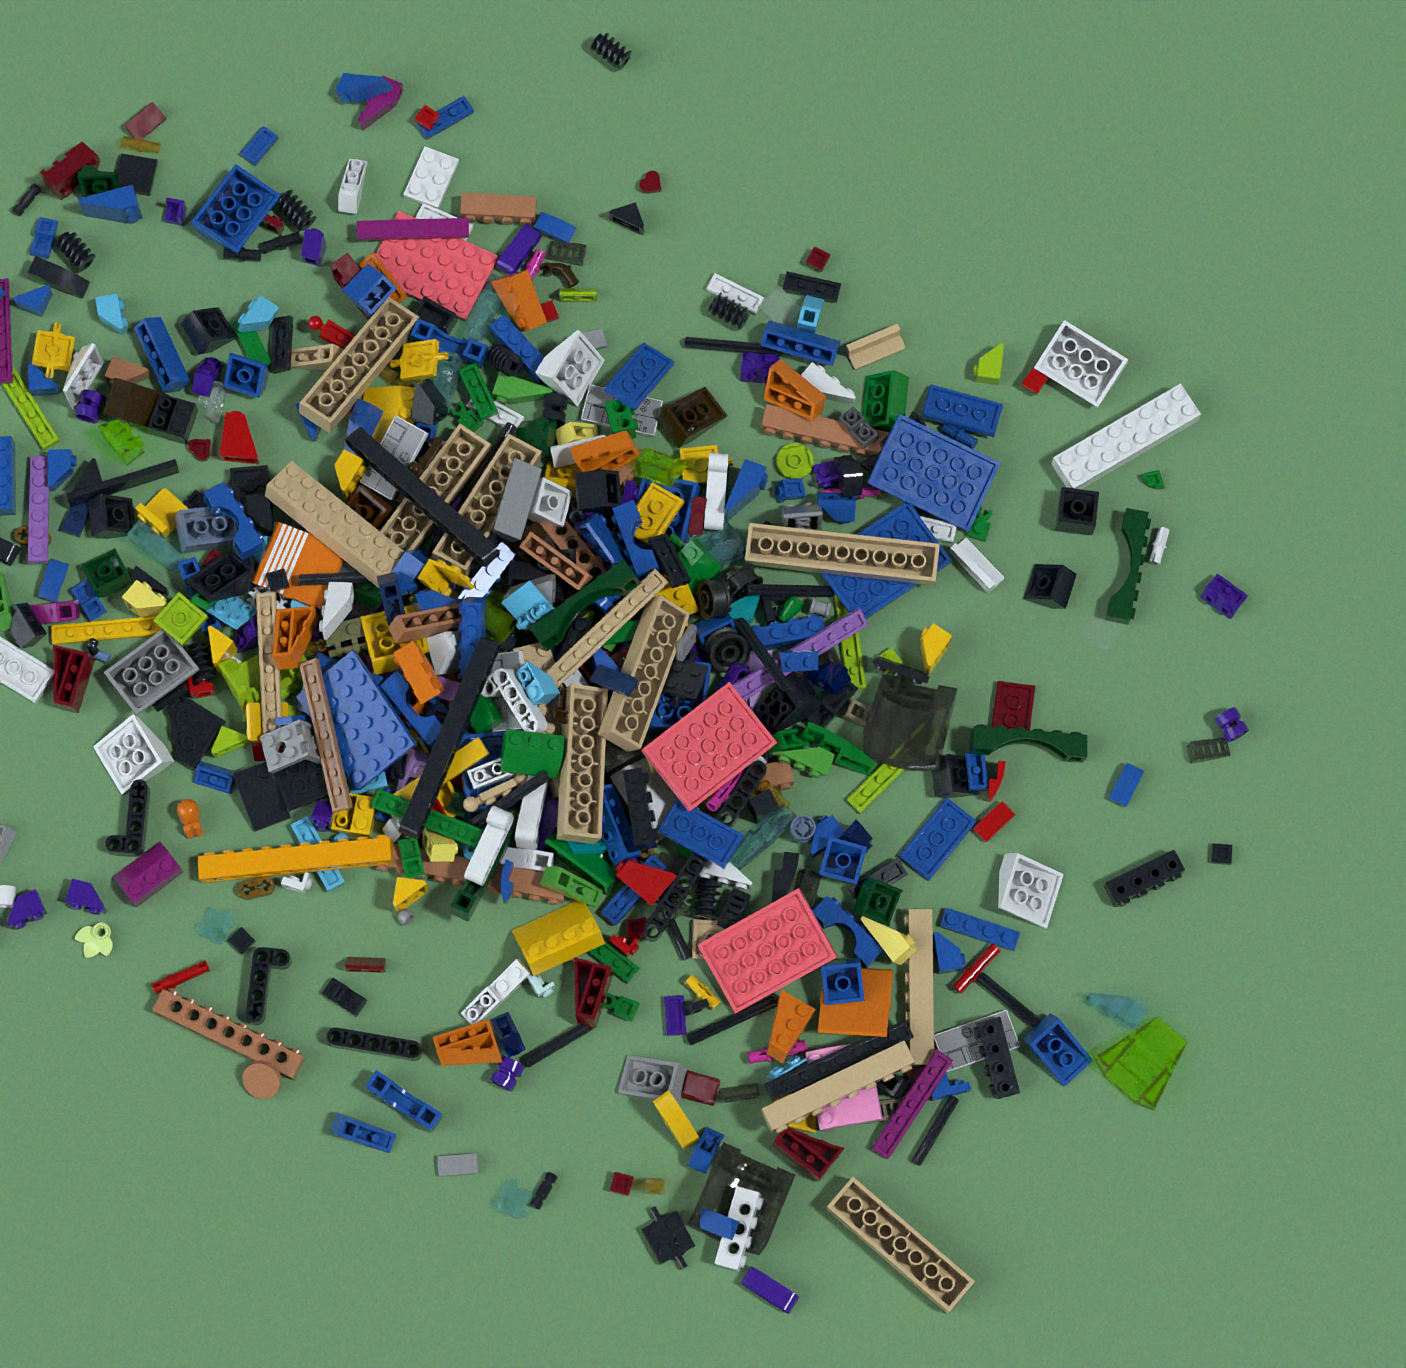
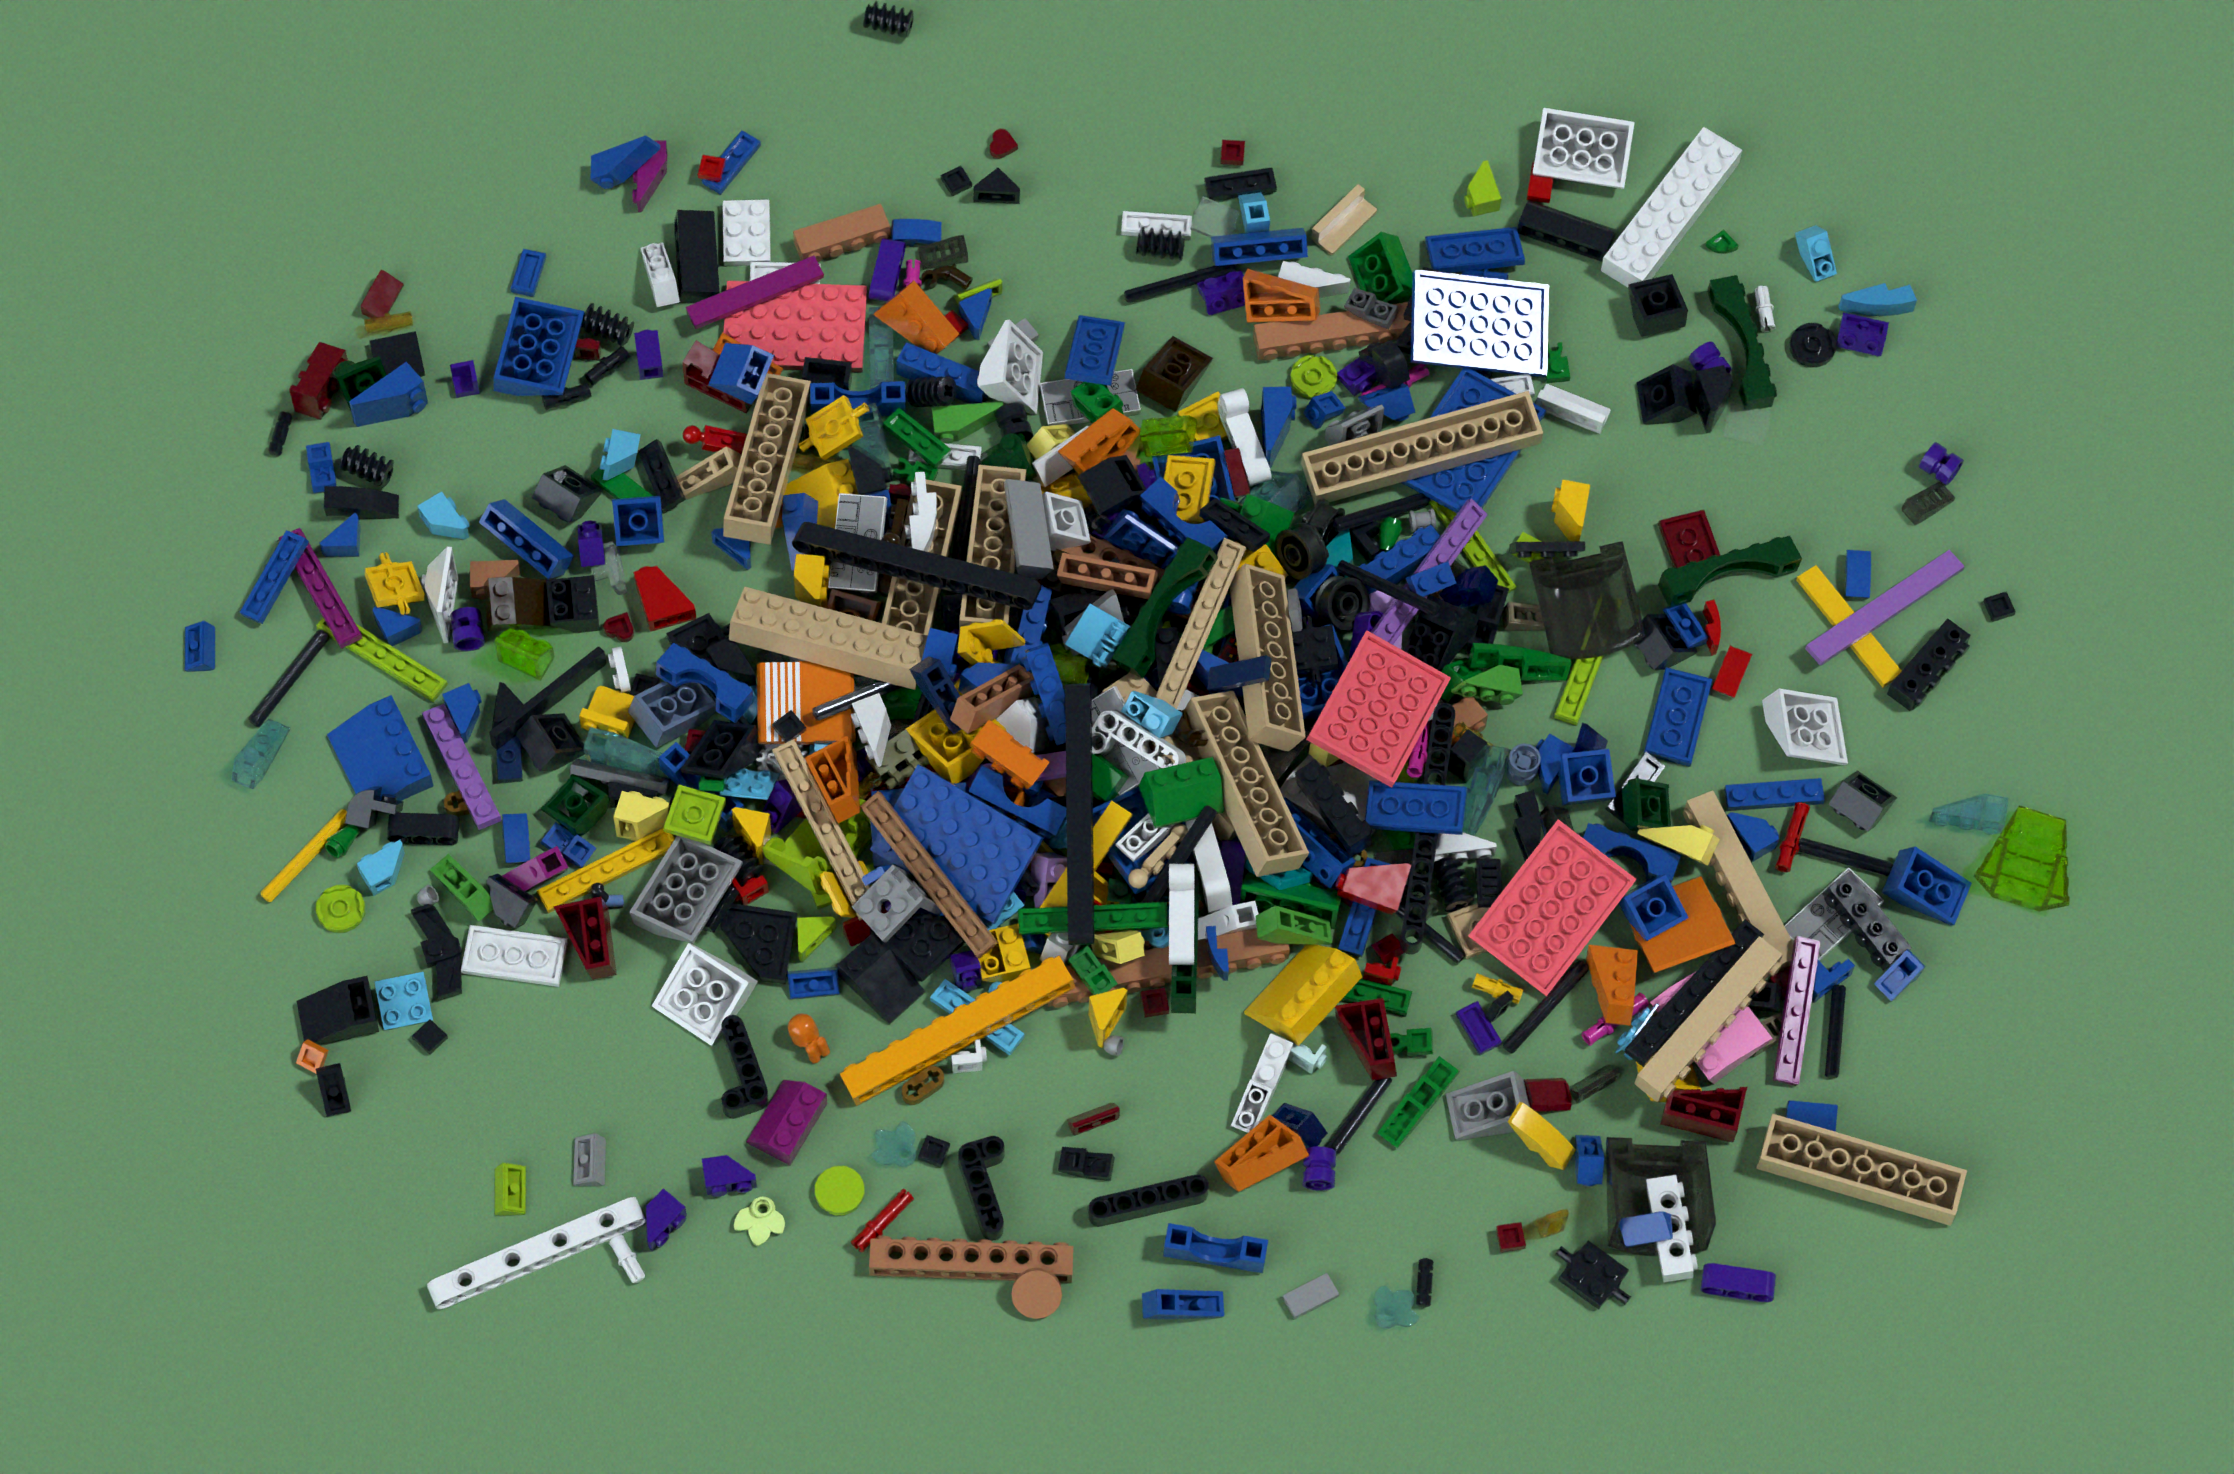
camera: 25 degrees left, 10 degrees down
none -> dark grey plate [570,758,671,795]
none -> white plate [608,646,631,693]
none -> black brick [674,210,720,303]
none -> lime tile [815,1166,865,1216]
none -> dark red plate [889,484,911,504]
none -> white slope [905,472,937,552]
none -> black tile [941,166,972,196]
none -> blue slope [959,288,992,340]
none -> dark red plate [1140,988,1169,1018]
none -> green slope [1377,1056,1460,1149]
none -> black brick [1517,200,1616,262]
none -> dark purple wheel [1688,342,1732,373]
none -> black slope [1693,365,1733,434]
none -> blue slope [1785,1101,1838,1132]
none -> black tile [1789,323,1837,367]
none -> medium azure slope [1795,225,1837,282]
none -> yellow tile [1796,565,1902,688]
none -> medium lavender tile [1805,550,1965,666]
none -> black slope [1829,770,1897,832]
none -> dark azure slope [1838,283,1917,316]
none -> blue slope [1874,949,1926,1001]

